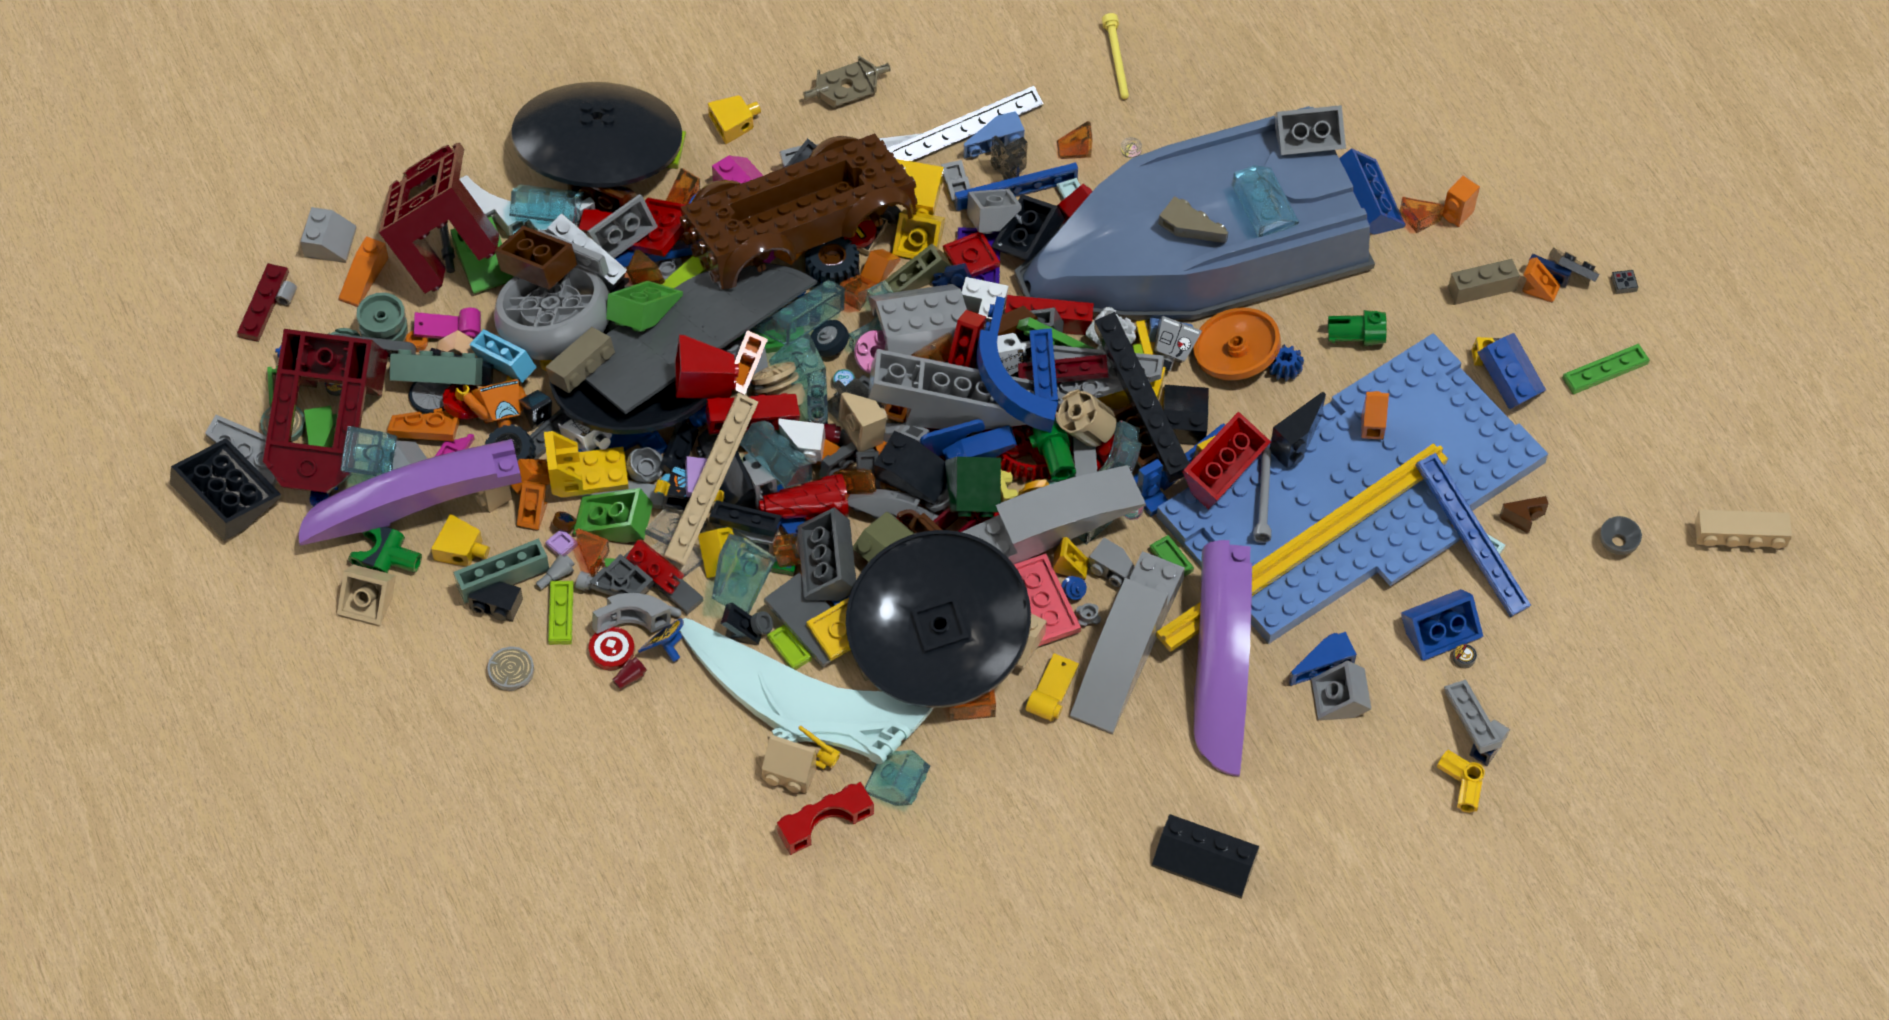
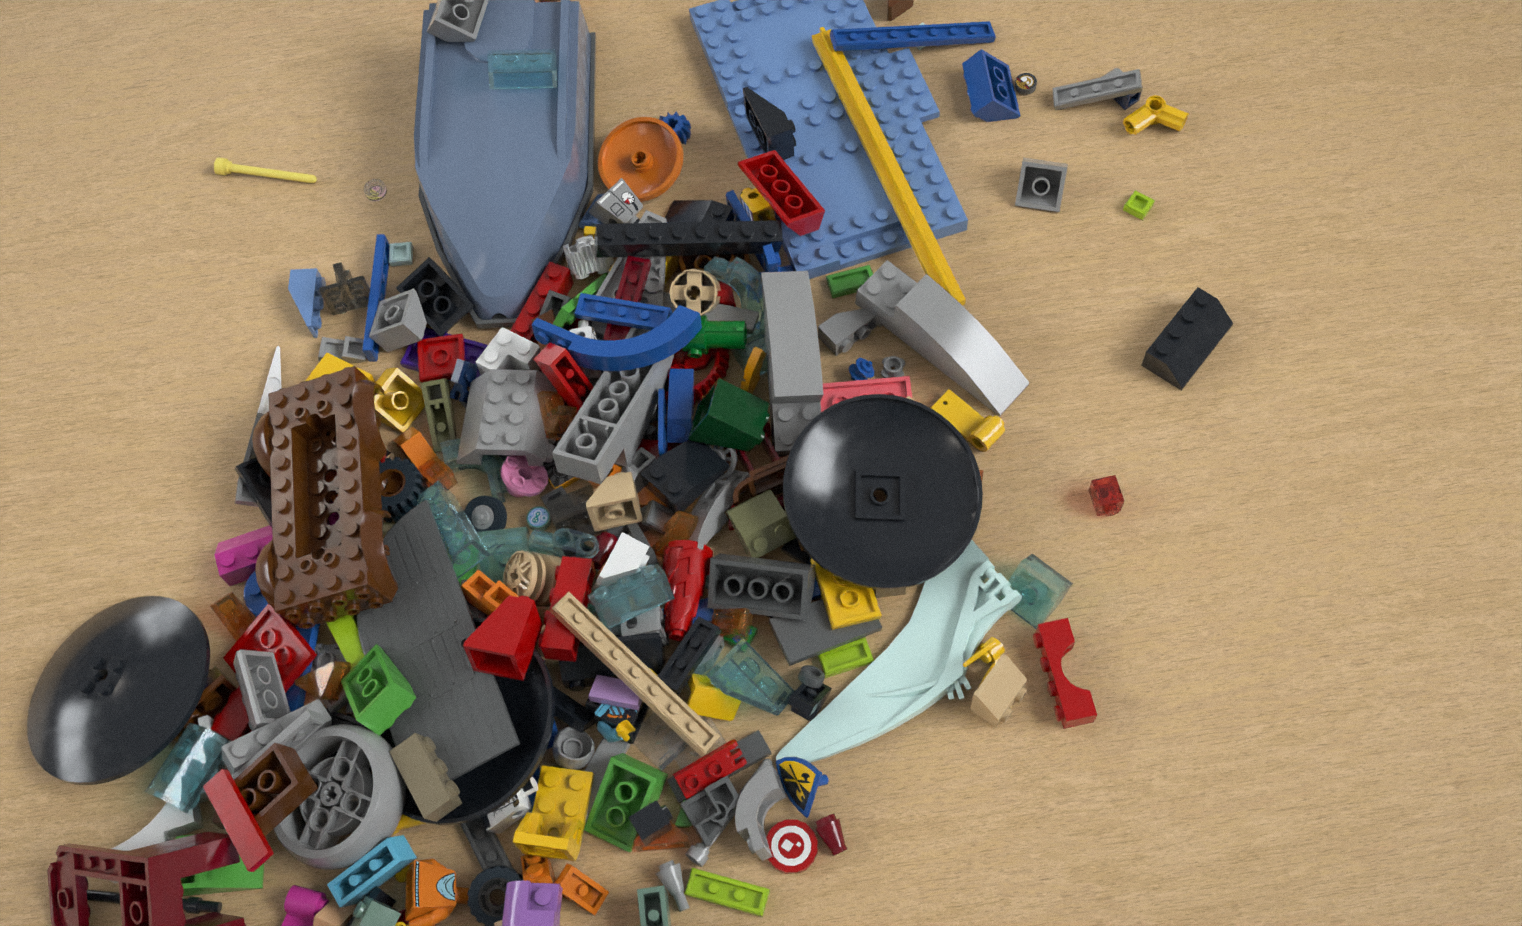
camera: 65 degrees left, 5 degrees up
black slope [519,390,552,430] -> none
lavender tile [545,530,578,557] -> none
reddish brown tile [552,511,576,531] -> none
yellow torso [708,95,761,144] -> none
dark tan plate [803,56,891,107] -> none
tile [888,86,1043,162] -> none
yellow slope [1052,537,1089,579] -> none
clear orange slope [1057,121,1093,159] -> none
red slope [1057,183,1092,224] -> none
dark tan slope [1158,196,1229,243] -> none
medium lavender slope [1194,540,1252,777] -> none
light grey piece [1253,448,1272,543] -> none
blue slope [1289,632,1357,686] -> none
green piece [1327,310,1387,346] -> none
orange slope [1361,391,1389,440] -> none
none -> red tile [203,769,274,872]
none -> black brick [629,800,673,846]
none -> clear red brick [1088,475,1124,517]
none -> lime tile [1123,190,1155,220]

